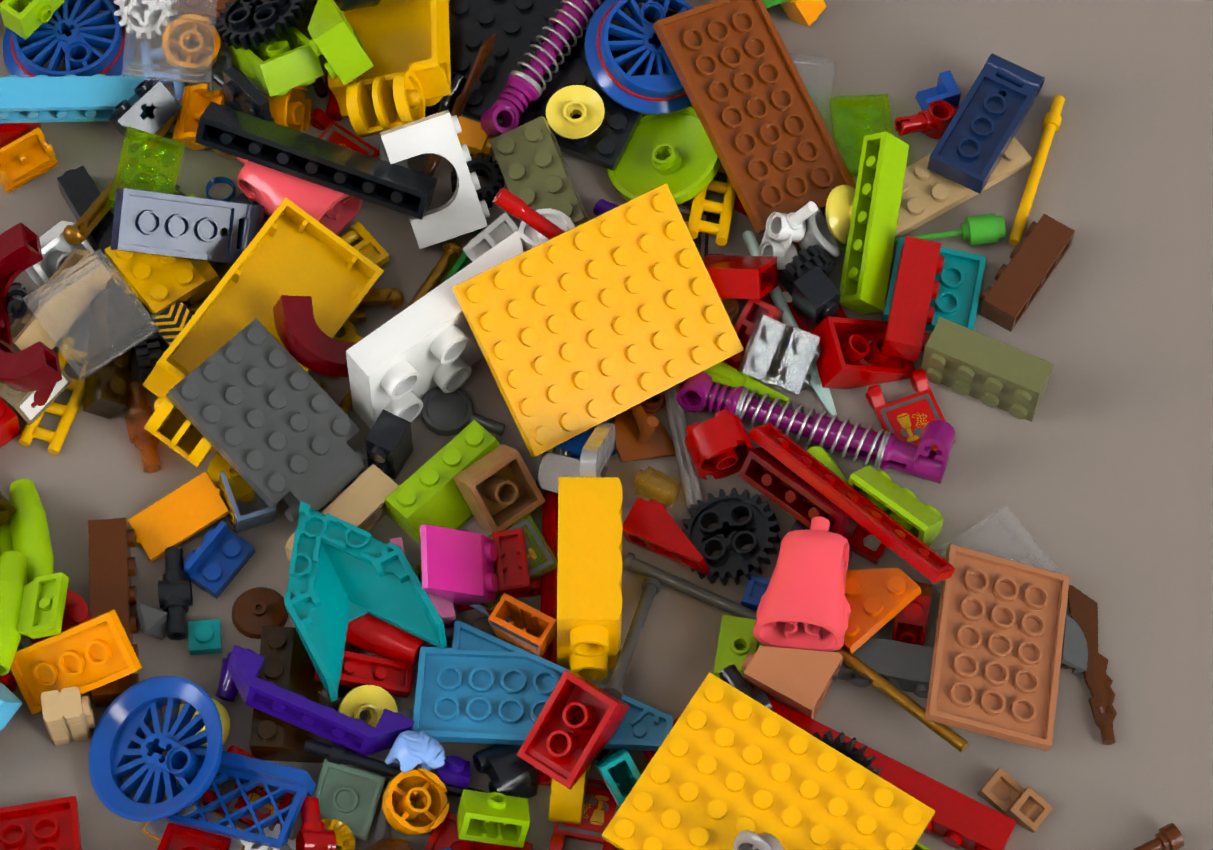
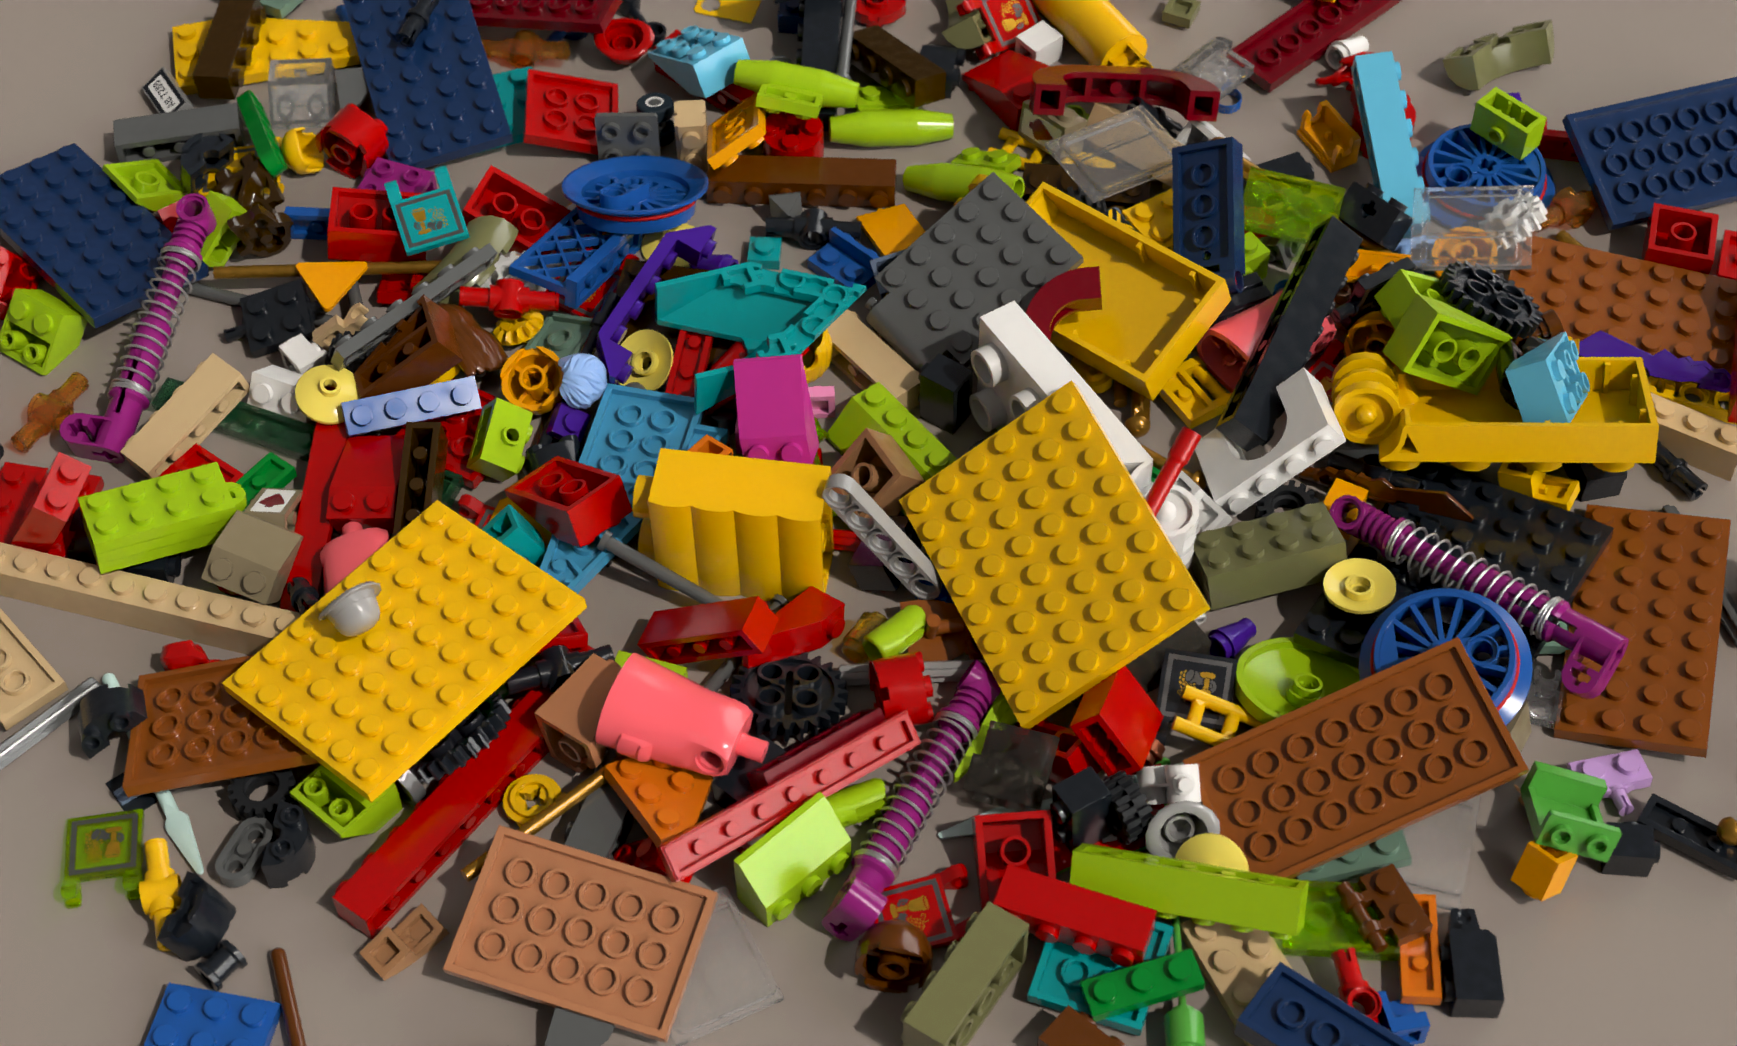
camera: 100 degrees right, 10 degrees down
none -> yellow gear [503,774,562,827]
none -> dark grey plate [595,93,675,160]
none -> red brick [637,596,779,664]
none -> reddish brown cylinder [854,919,933,994]
none -> lime arm [862,605,926,661]
none -> lime plate [903,147,1025,202]
none -> green plate [1079,948,1205,1022]
none -> reddish brown plate [1336,864,1433,953]
none -> orange plate [1398,894,1442,1005]
none -> black hinge [1439,908,1505,1018]

